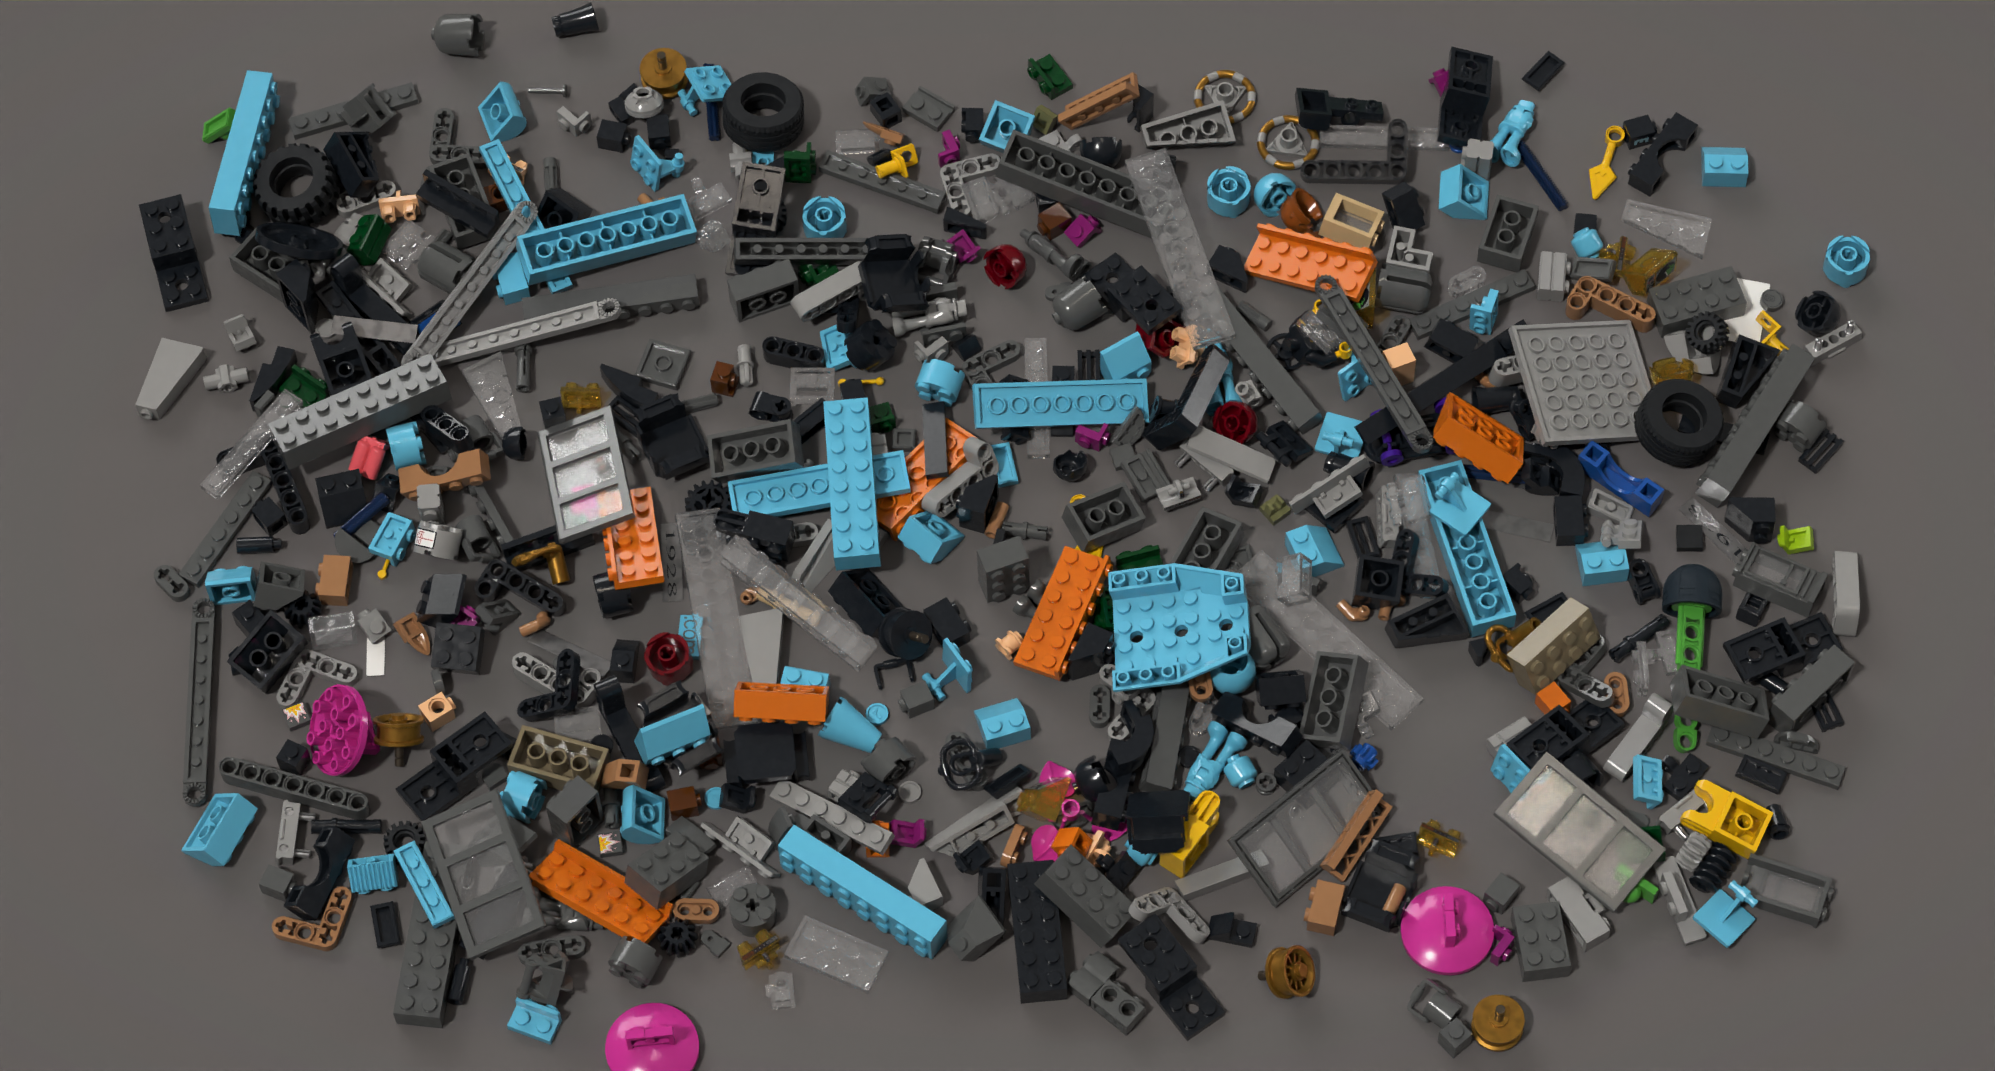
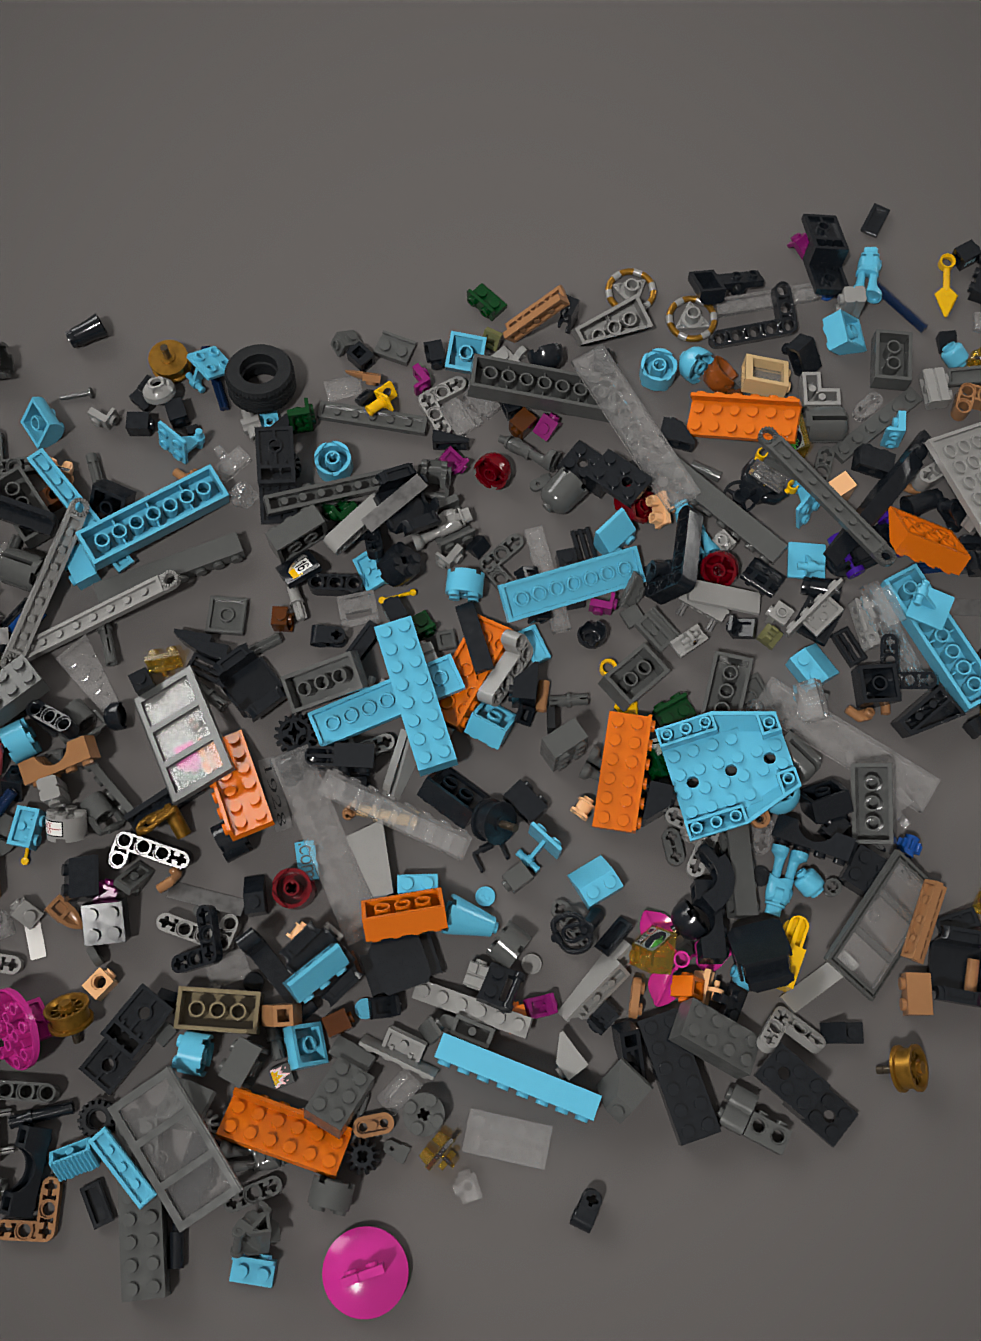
camera: 15 degrees left, 10 degrees up
none -> black slope [275,549,322,589]
none -> flat silver sticker [361,474,428,533]
none -> black slope [514,704,536,727]
none -> black piece [569,1188,602,1233]
none -> light grey bracket [765,600,794,626]

